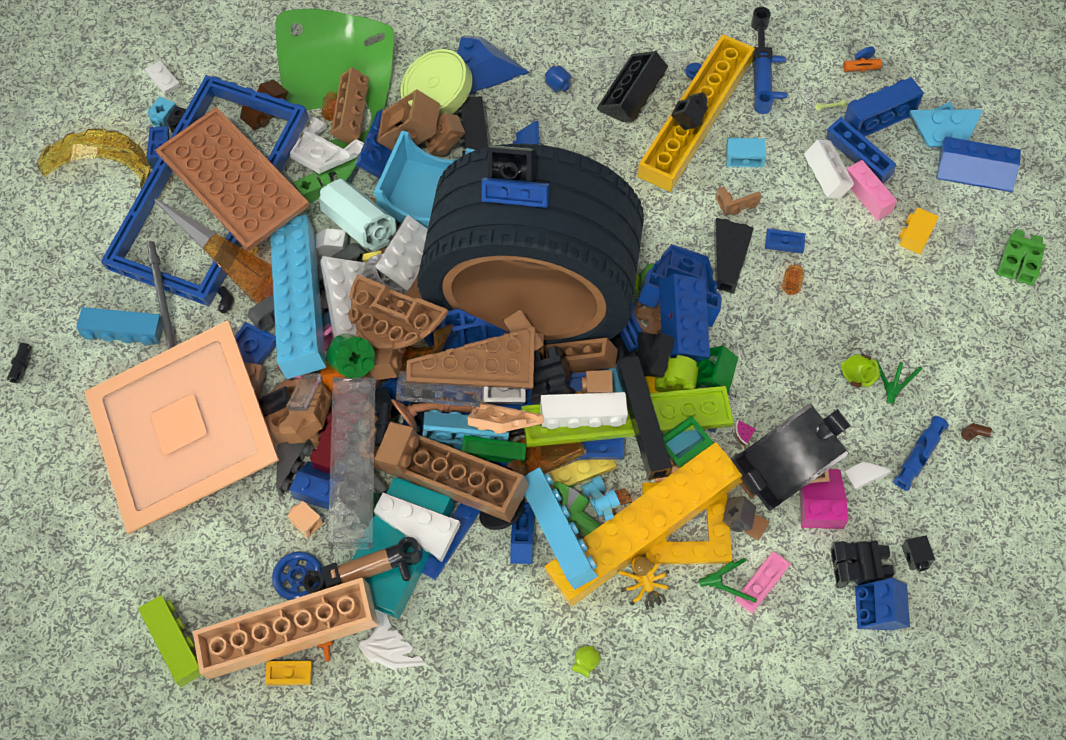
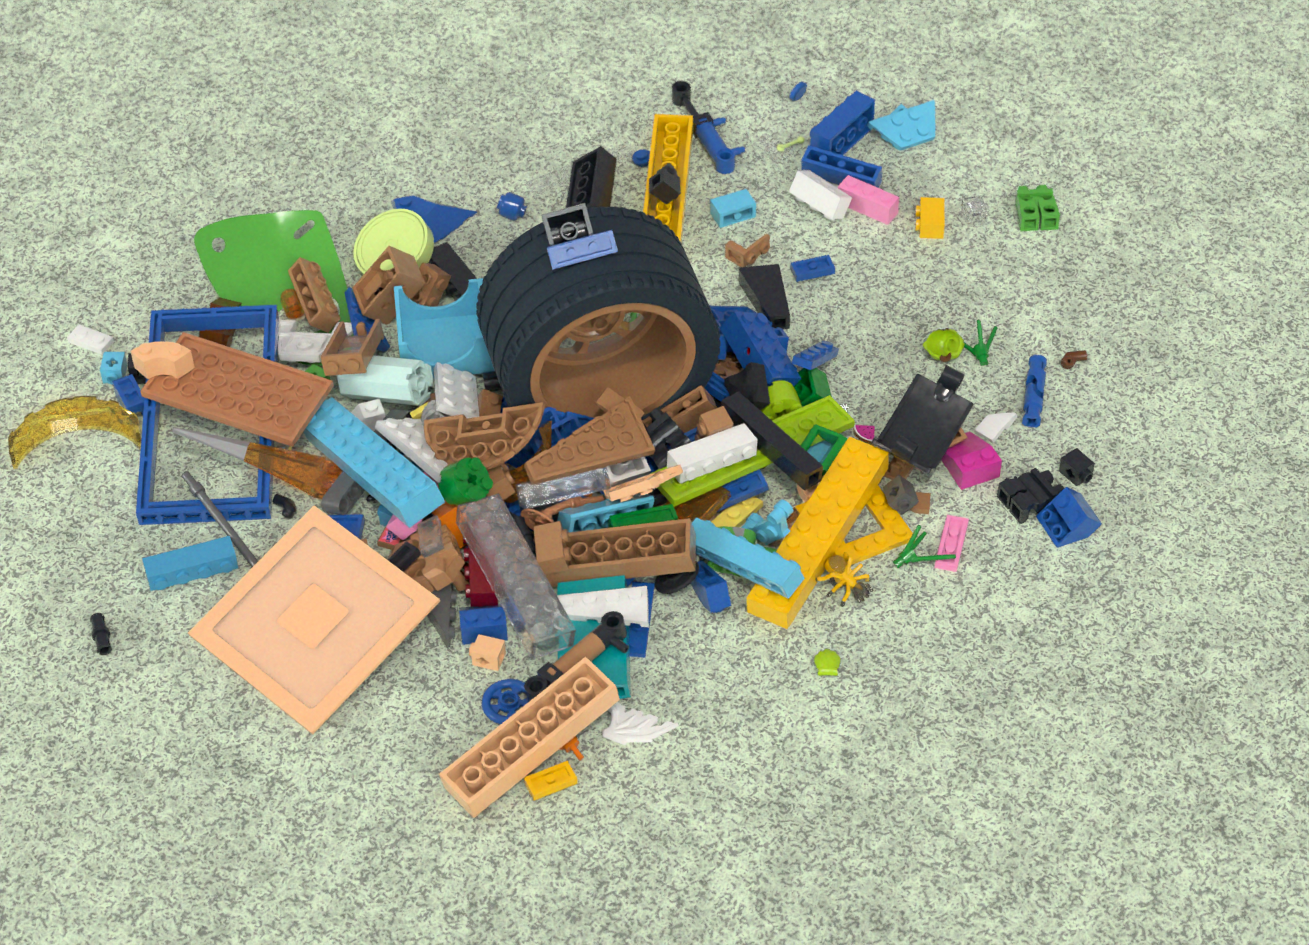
camera: 25 degrees left, 15 degrees down
lime brick [138,595,201,688] -> none
clear orange brick [781,265,805,295] -> none
orange pin [843,58,882,73] -> none
slope [937,137,1021,192] -> none
none -> light nougat brick [131,341,195,379]
none -> medium nougat door [321,319,384,376]
none -> blue plate [791,341,839,370]

